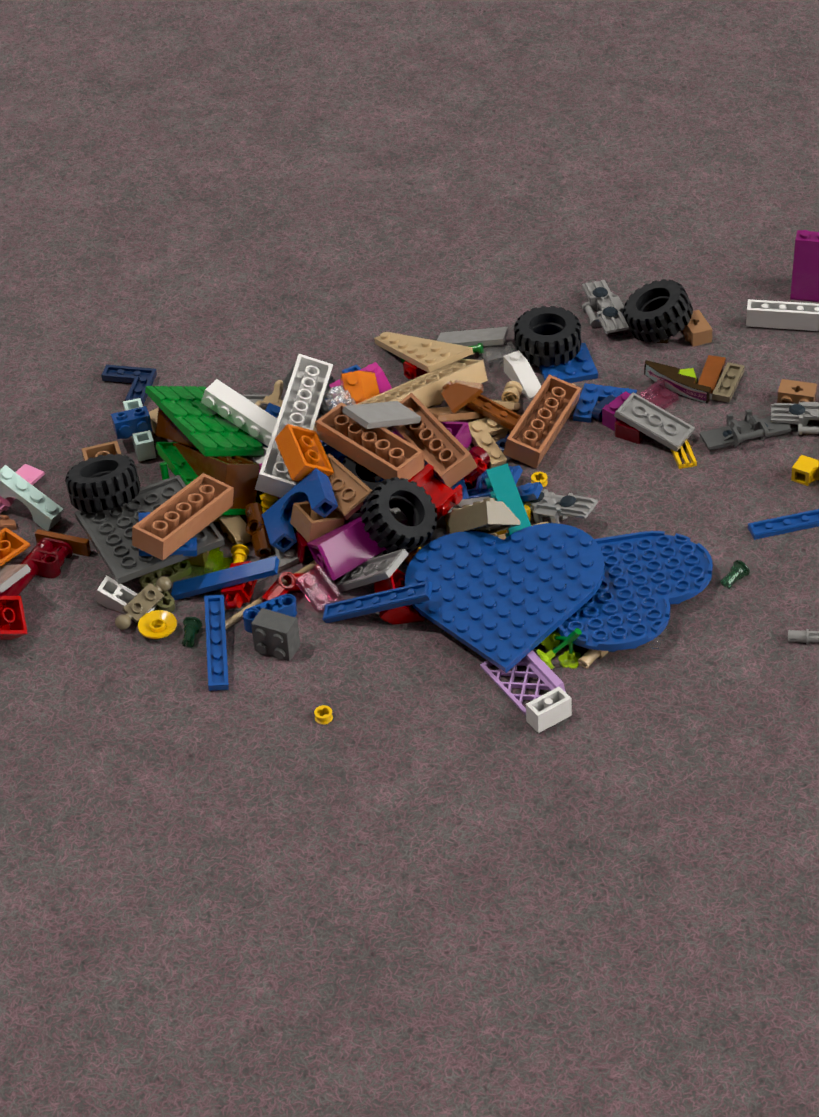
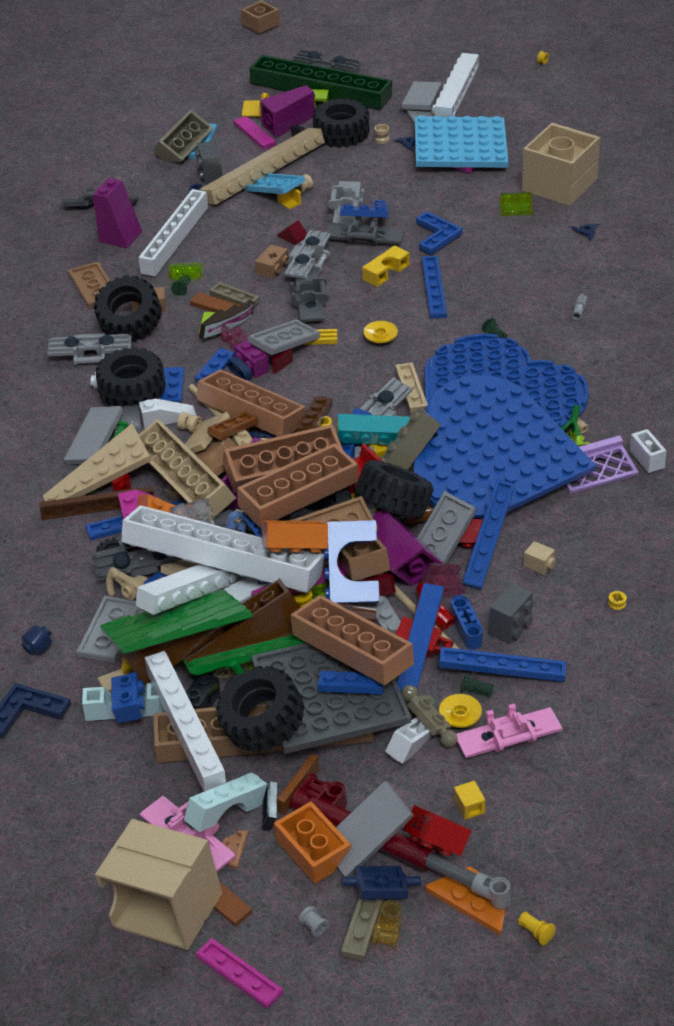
camera: 80 degrees left, 0 degrees up
light grey tile [342,401,421,429] -> none
dark orange slope [441,380,483,413] -> none
none -> dark blue head [21,625,52,656]
none -> reddish brown plate [39,486,154,520]
none -> medium nougat tile [68,262,110,308]
none -> white brick [145,651,226,792]
none -> clear neon green bracket [168,262,203,280]
none -> clear green pin [171,274,190,296]
none -> black brick [186,673,220,709]
none -> black tile [262,781,277,831]
none -> reddish brown plate [296,396,333,432]
none -> yellow dish [364,321,398,343]
none -> tan plate [395,362,428,414]
none -> yellow panel [454,781,486,820]
none -> bright pink piece [457,704,563,758]
none -> tan brick [524,541,556,574]

